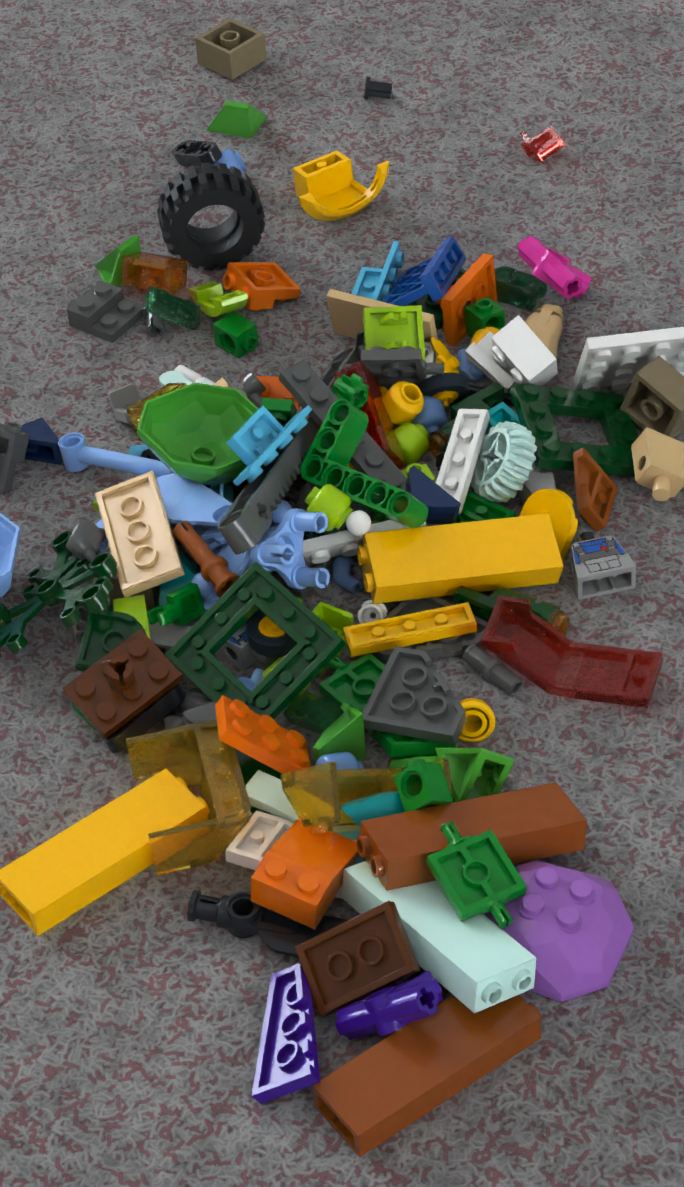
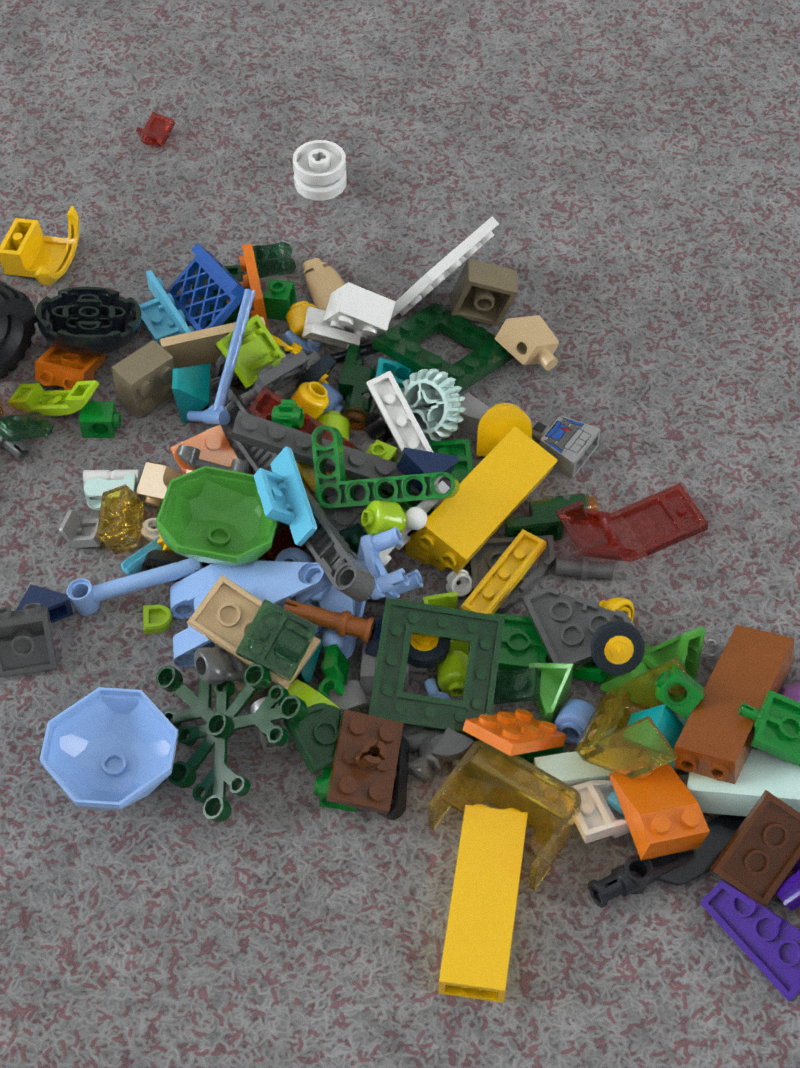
camera: 45 degrees left, 10 degrees up
green plate [261,398,297,427] -> none
medium blue arm [332,555,363,595] -> none
dark pink piece [517,235,591,299] -> none
dark orange wing [573,447,618,531] -> none
none -> black brick [36,287,141,355]
none -> dark tan brick [111,340,175,419]
none -> teal slope [172,363,210,423]
none -> medium blue bar [187,289,255,425]
none -> clear green plate [236,599,319,681]
none -> white wheel [293,140,347,201]
none -> black wheel [590,620,645,675]

